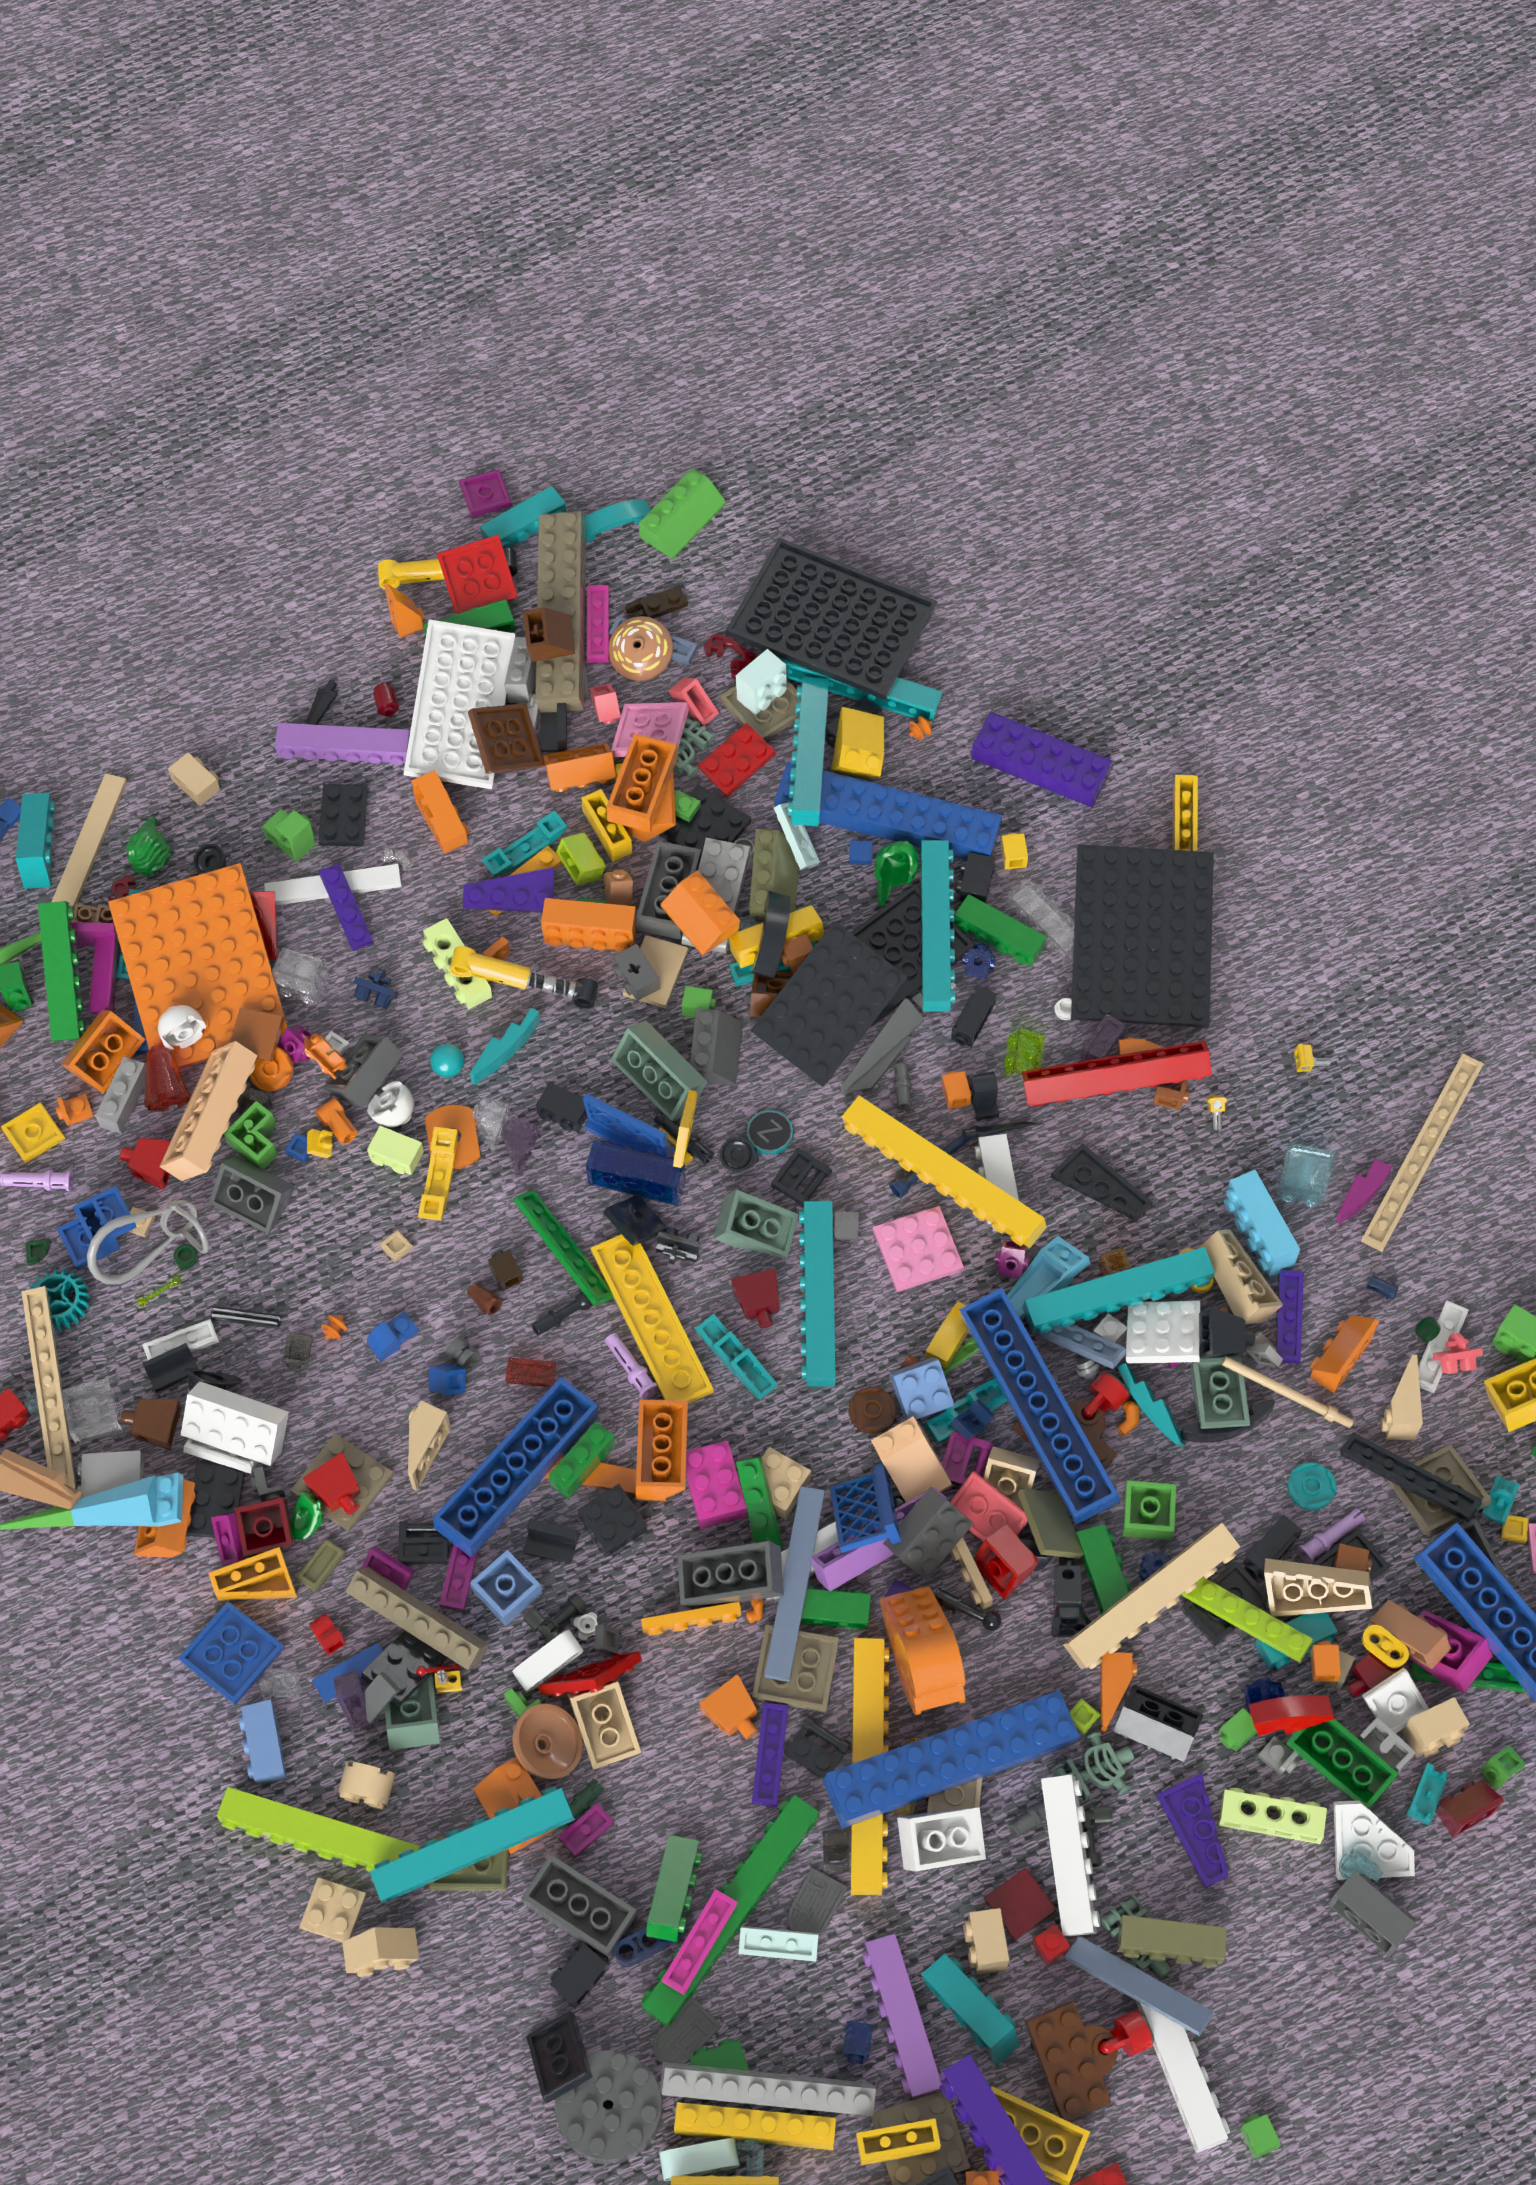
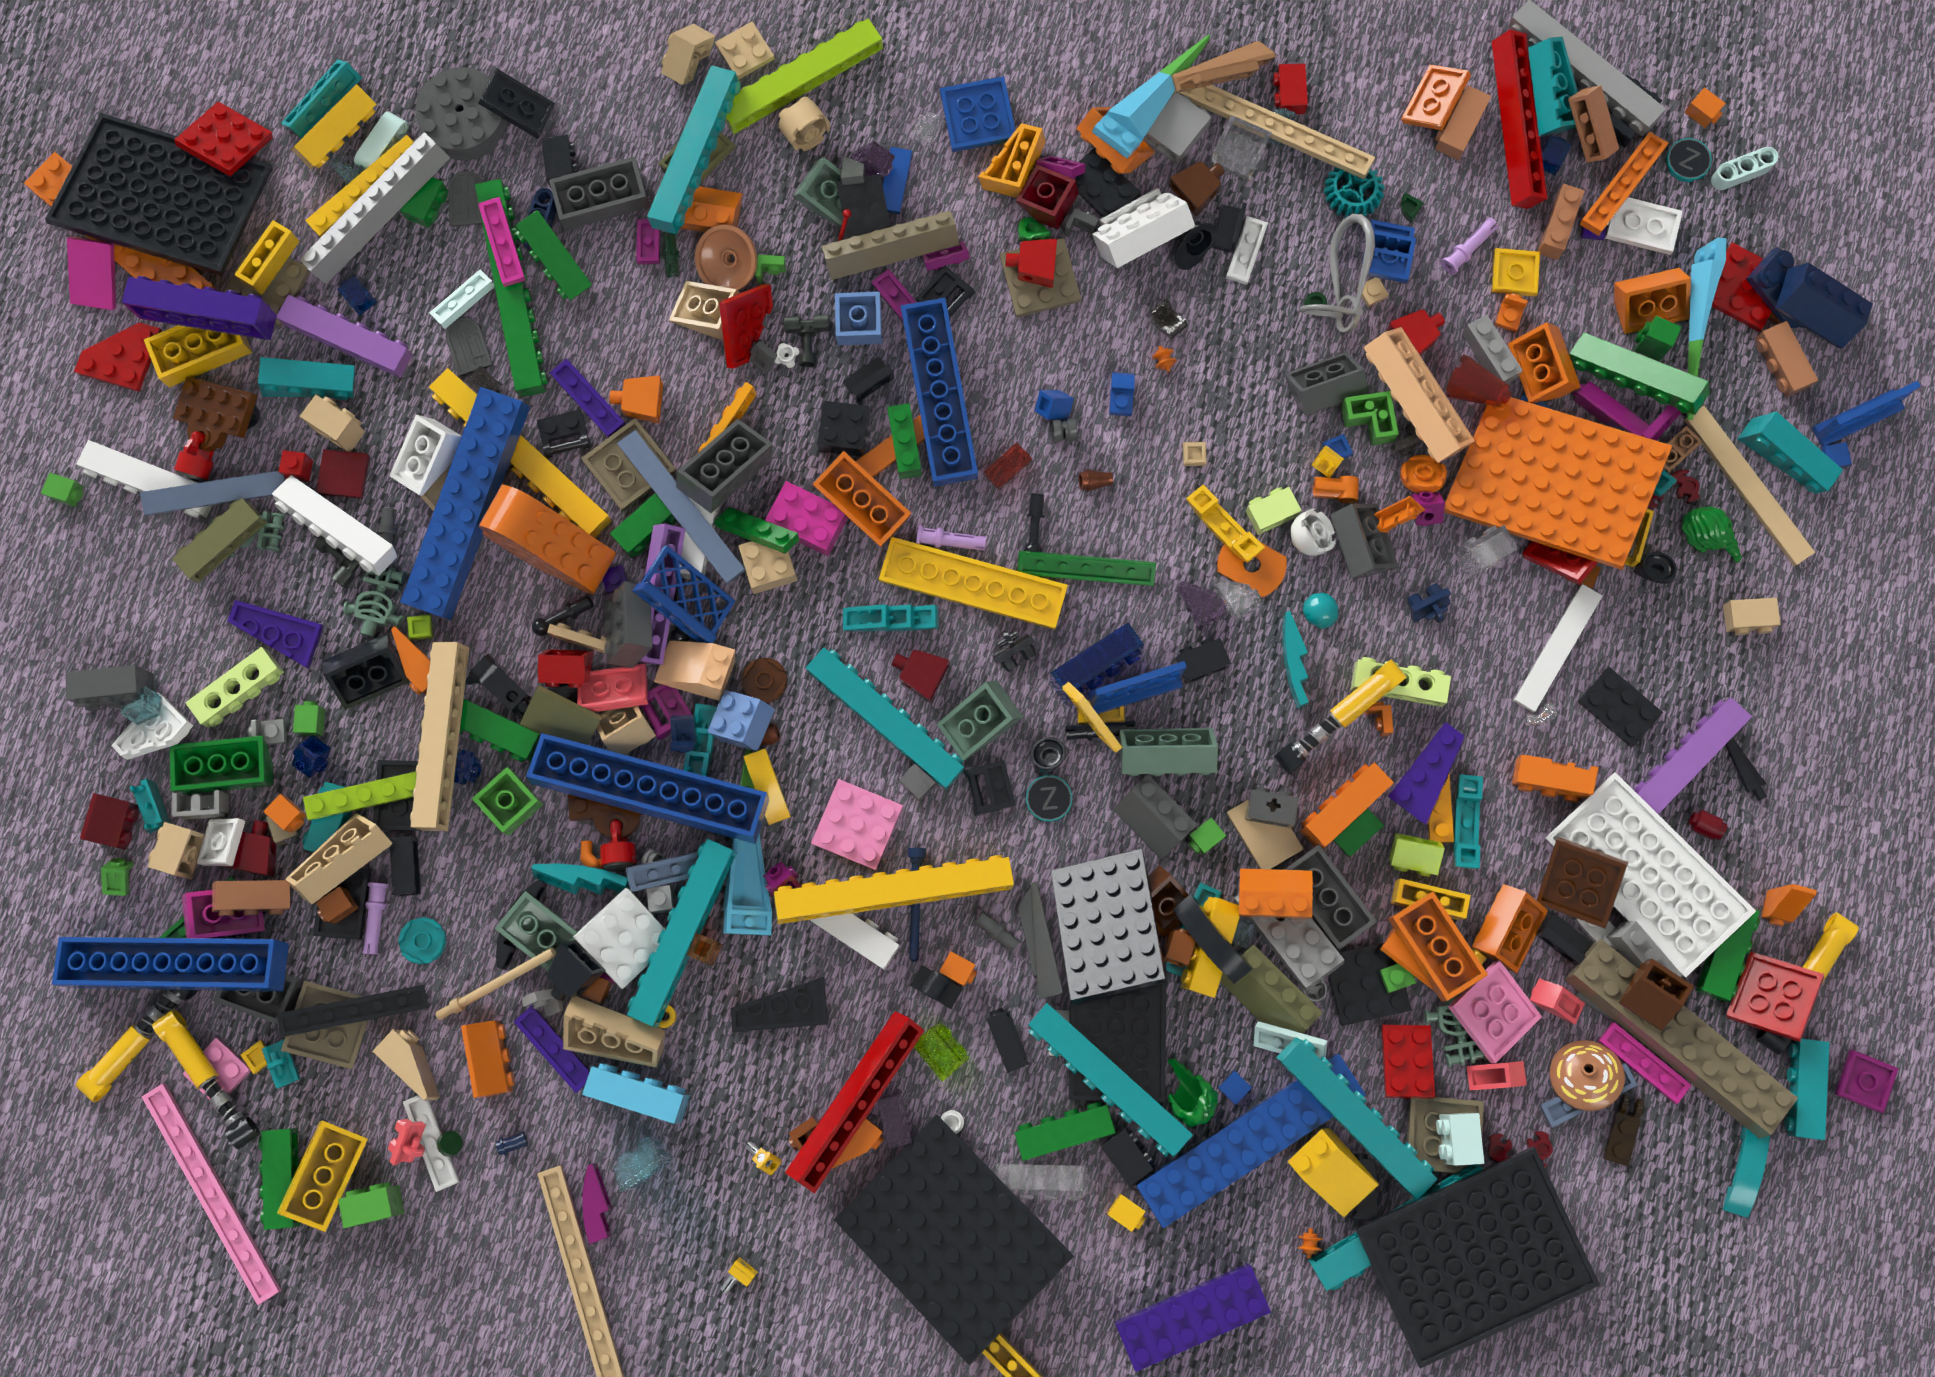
camera: 135 degrees right, 15 degrees up
clear neon green hinge [137,1276,181,1307] -> none
white cylinder [158,1005,206,1049] -> none
black axle [211,1306,281,1329] -> none
dark orange tile [230,1007,285,1062] -> none
medium blue brick [238,1700,287,1785] -> none
bright green brick [262,809,316,862] -> none
olive tile [296,1539,346,1593] -> none
red leg [309,1613,346,1656] -> none
dark purple plate [318,863,374,951] -> none
white tile [325,1031,350,1056] -> none
tan slope [408,1401,451,1491] -> none
yellow piece [435,1670,462,1694] -> none
dark brown brick [488,1250,523,1292] -> none
white beam [512,1630,584,1693] -> none
nougat brick [603,870,633,905] -> none
black plate [603,1194,667,1246] -> none
bright green slope [639,468,726,559] -> none
clear blue brick [962,944,996,979] -> none
black bar [962,1121,1038,1139] -> none
red slope [1249,1695,1335,1736] -> none
yellow plate [1362,1625,1409,1668] -> none

